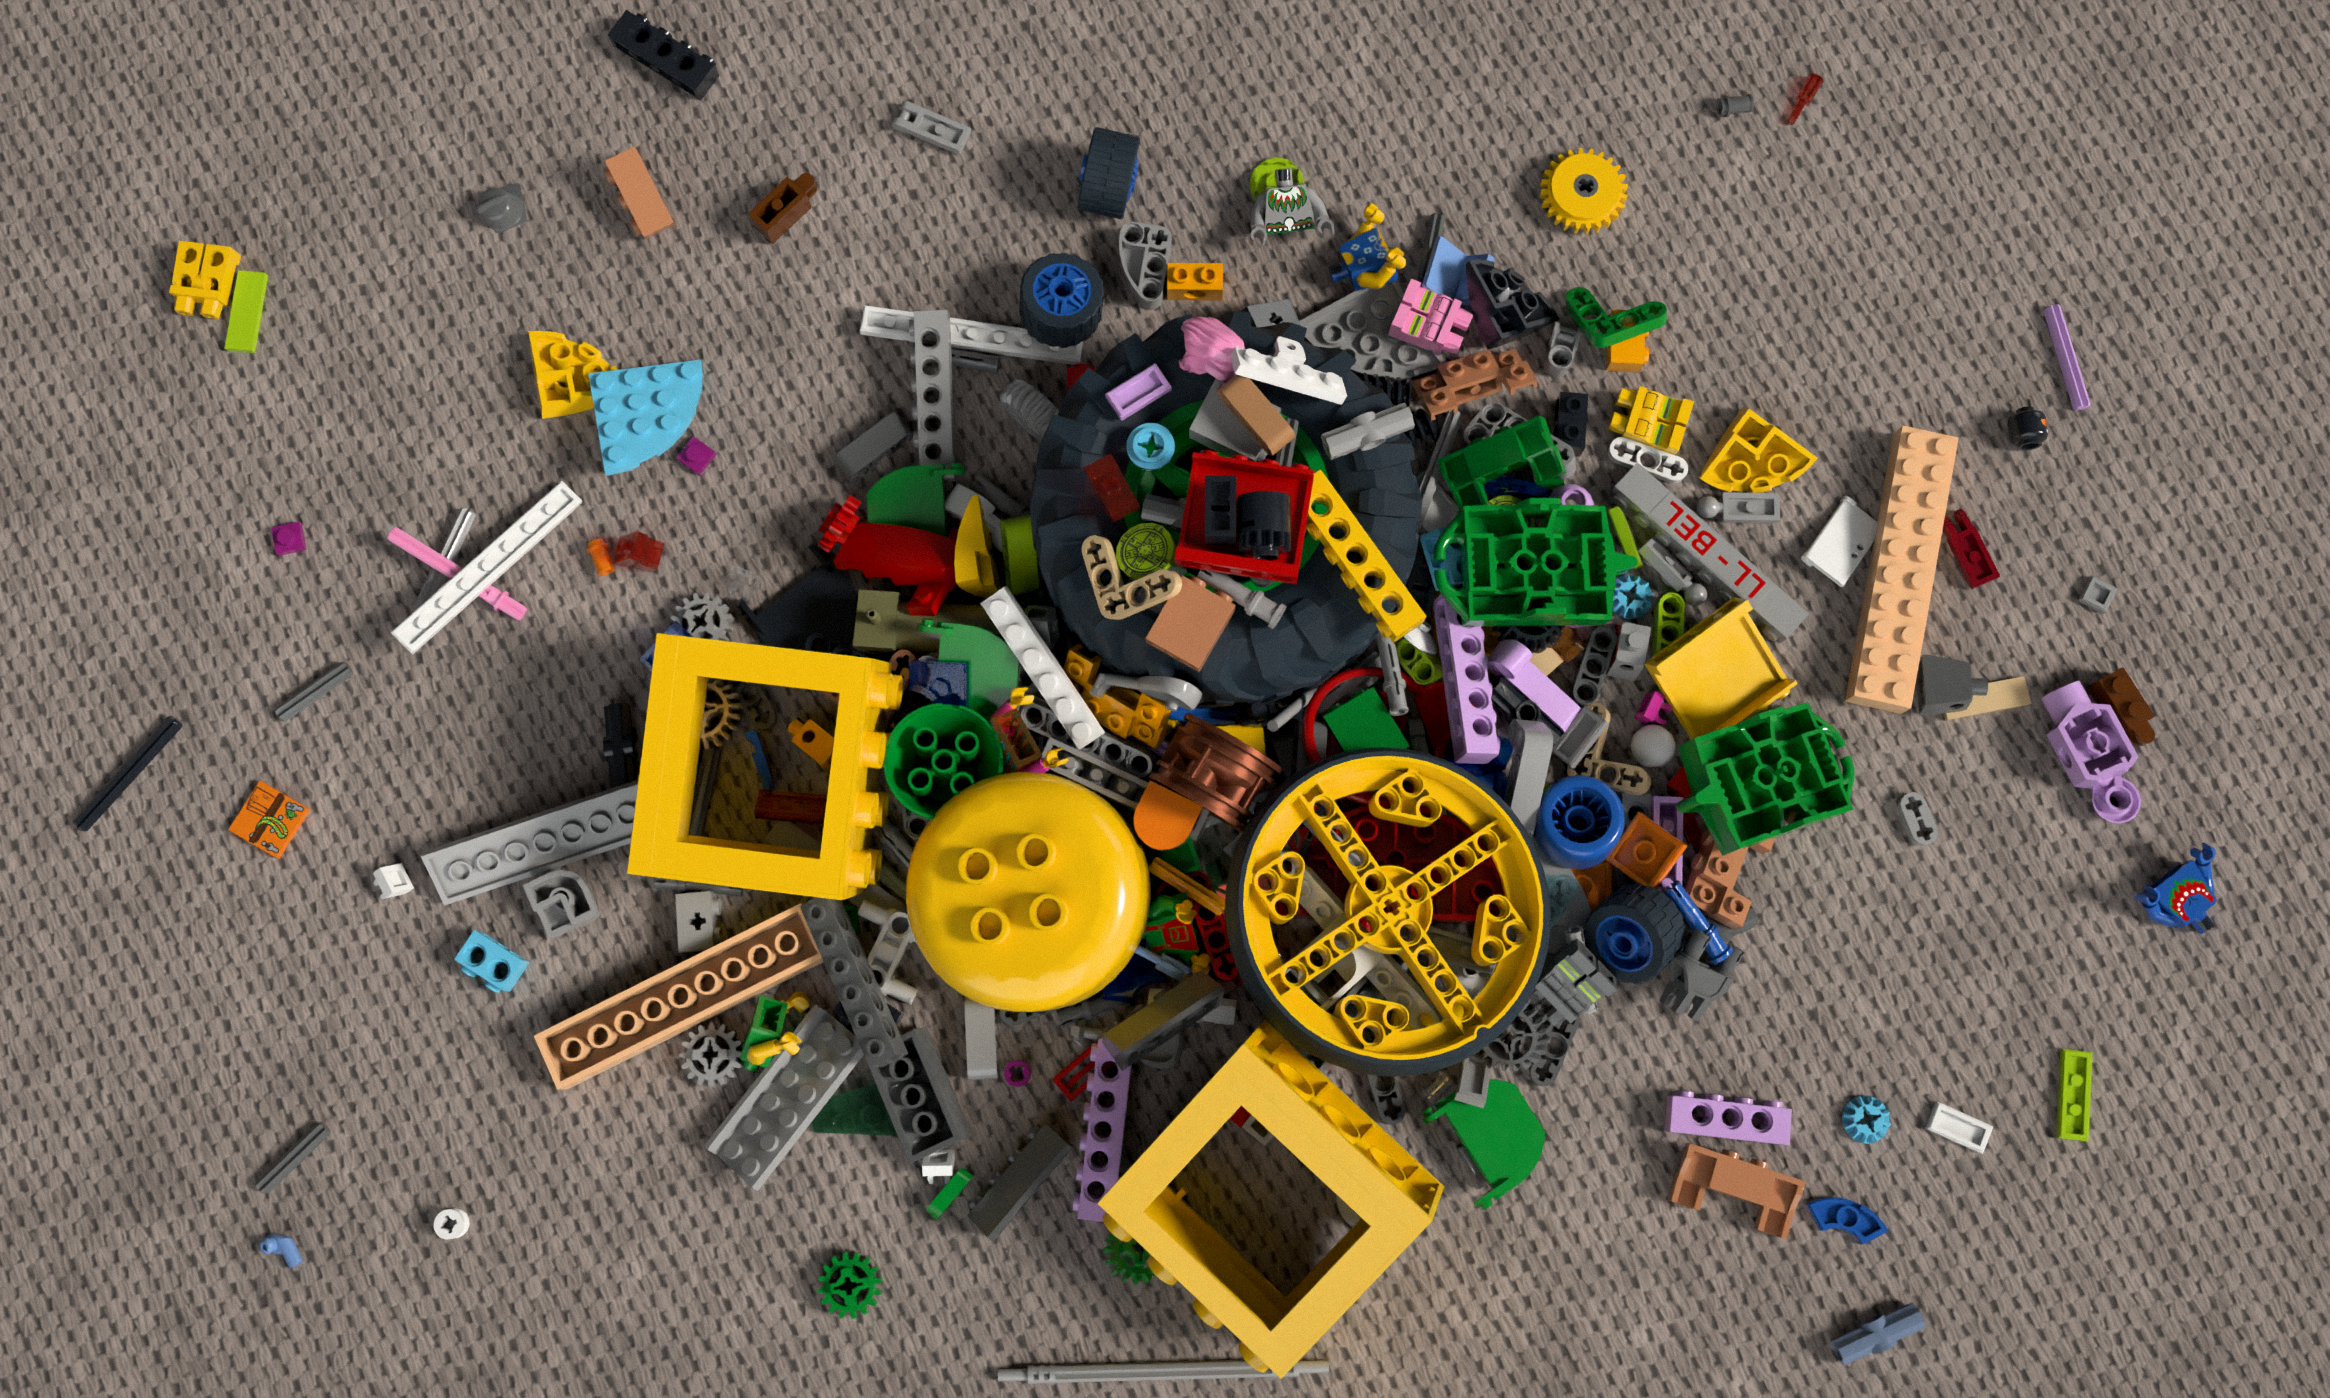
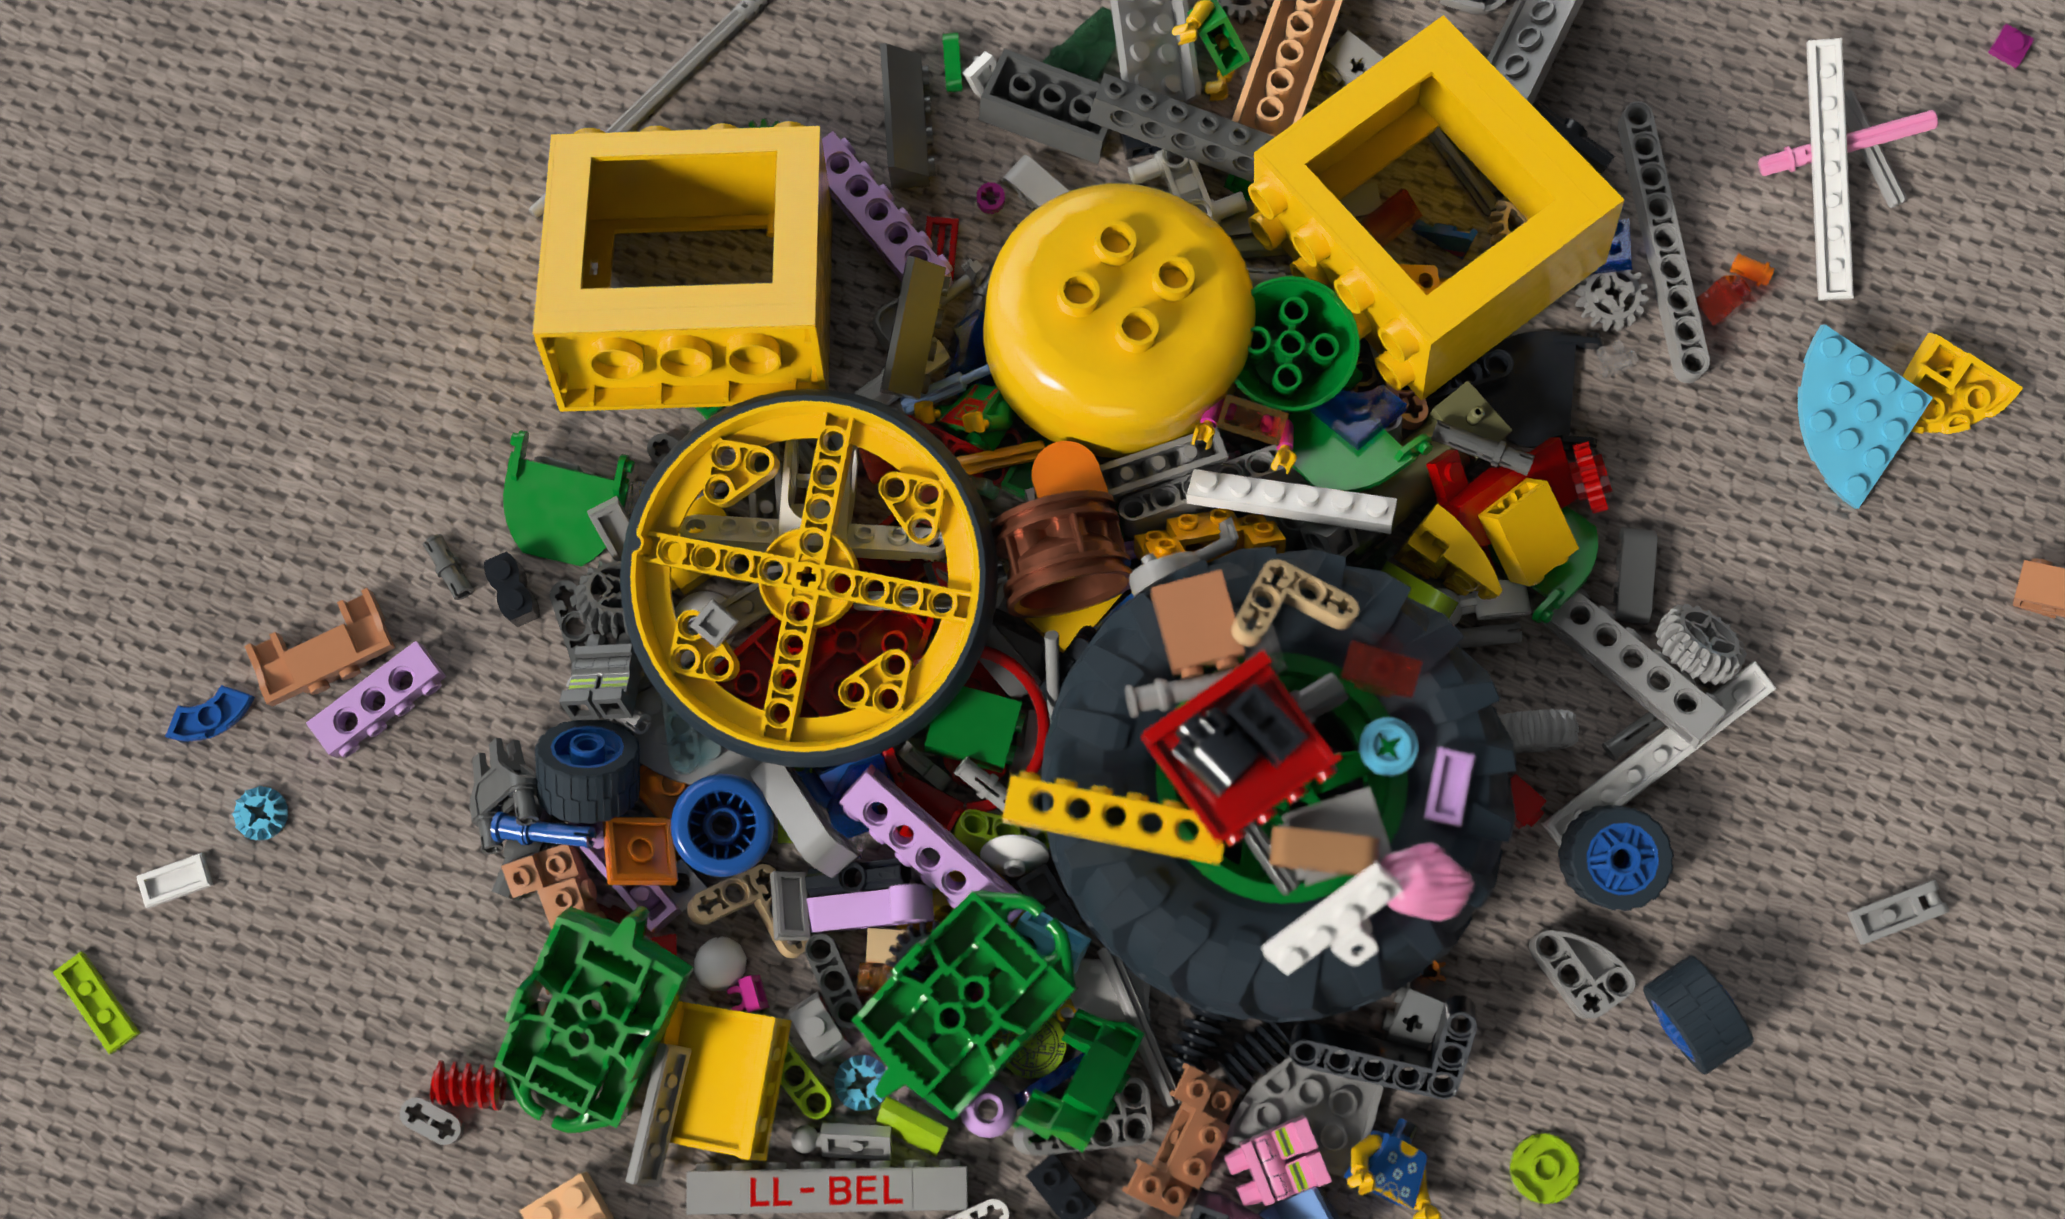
camera: 135 degrees right, 0 degrees up
magenta plate [676,436,716,476] -> none
reddish brown brick [748,173,817,244] -> none
lime tile [1116,523,1176,580] -> none
light orange brick [1167,263,1223,301] -> none
light grey torso [1249,168,1334,246] -> none
light grey piece [1321,403,1415,460] -> none
sand blue piece [1830,1302,1925,1365] -> none
none -> dark grey pin [423,534,474,600]
none -> red piece [430,1060,507,1110]
none -> black brick [484,551,540,627]
none -> light grey tile [626,1042,692,1187]
none -> light grey tile [689,599,740,648]
none -> black beam [1290,995,1477,1100]
none -> dark grey pin [1431,419,1535,476]
none -> yellow brick [1478,478,1579,586]
none -> light grey beam [1617,101,1710,383]
none -> light grey gear [1655,604,1747,685]

